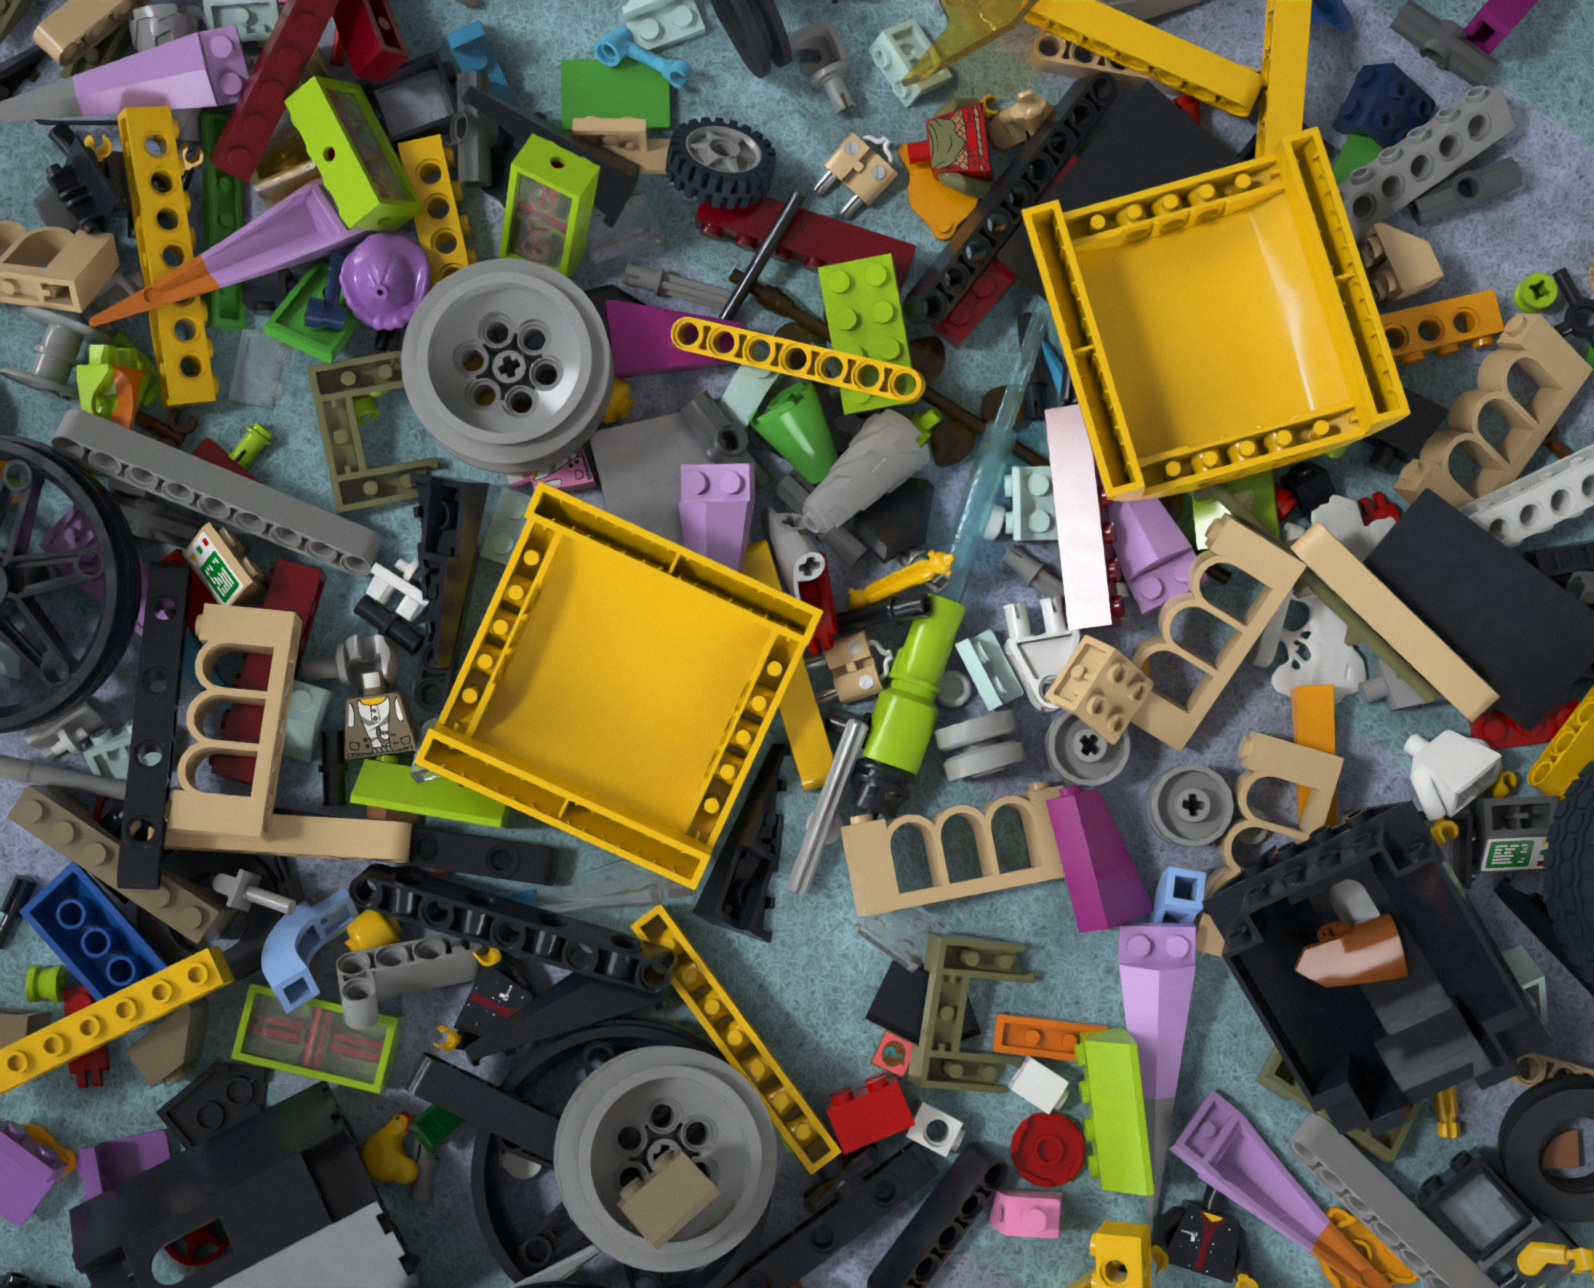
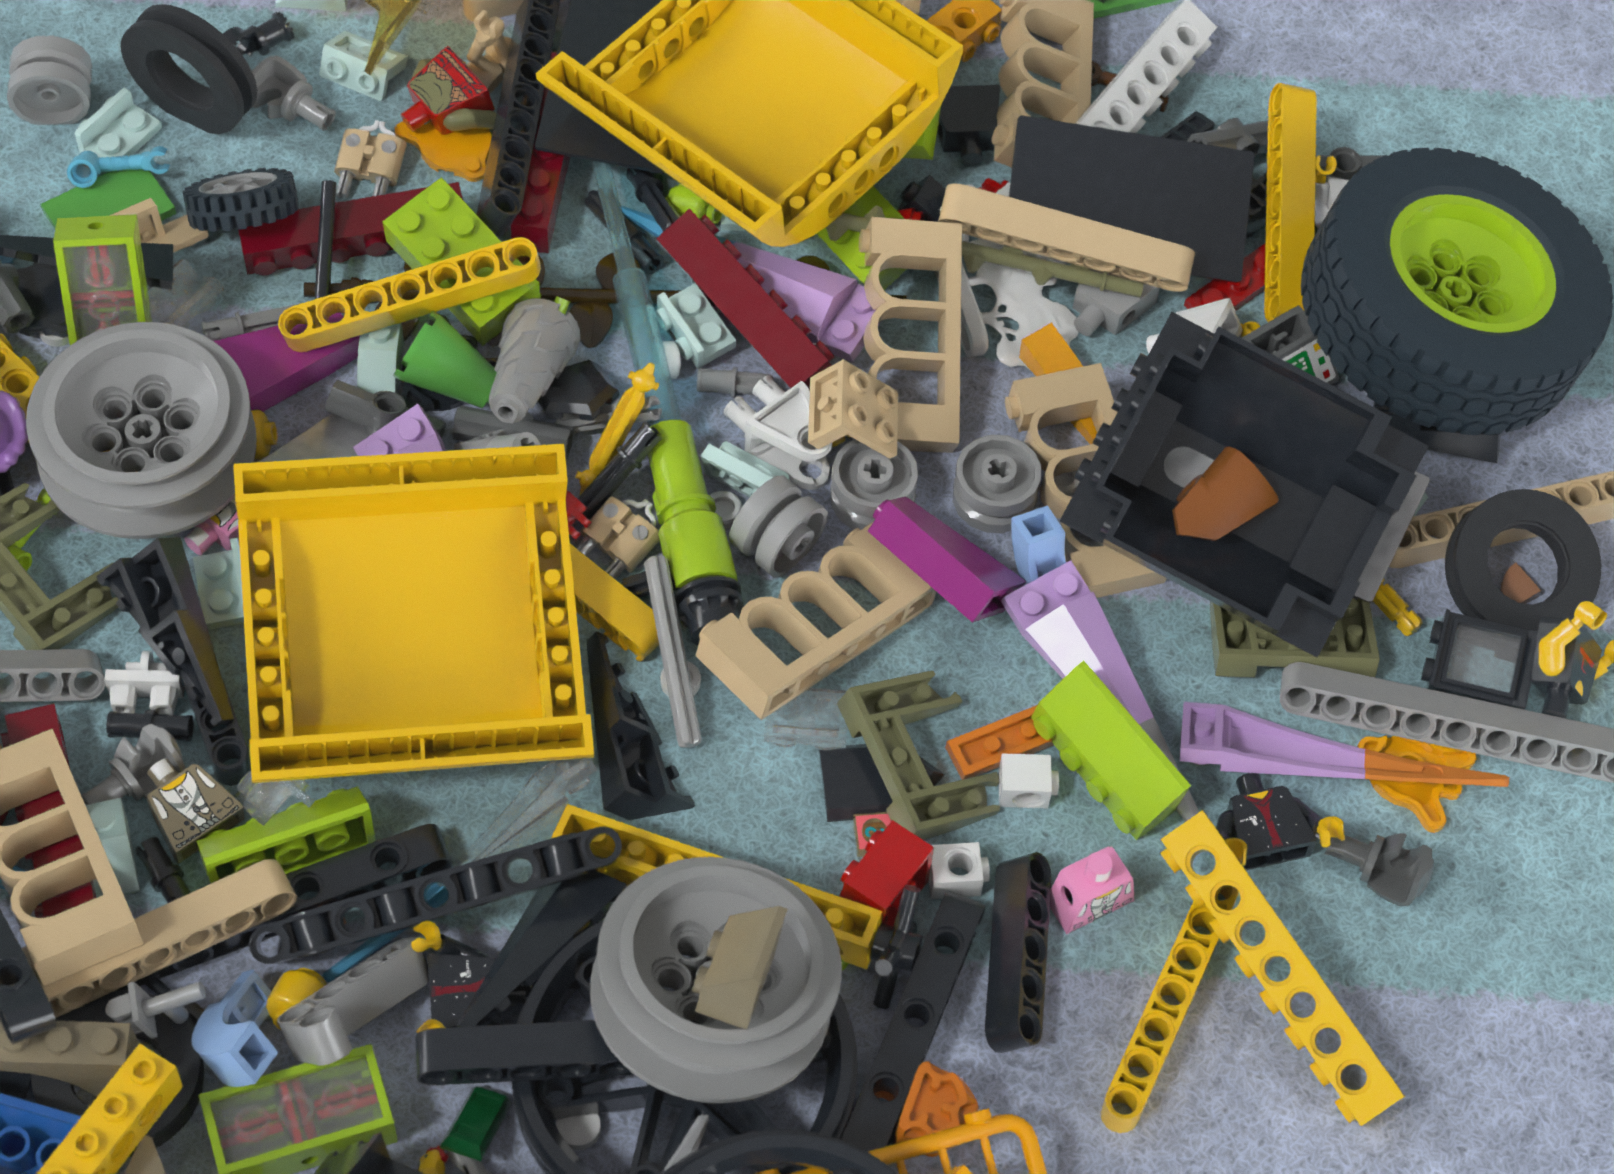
camera: 30 degrees left, 25 degrees down
red tile [1010,1111,1086,1188] -> none

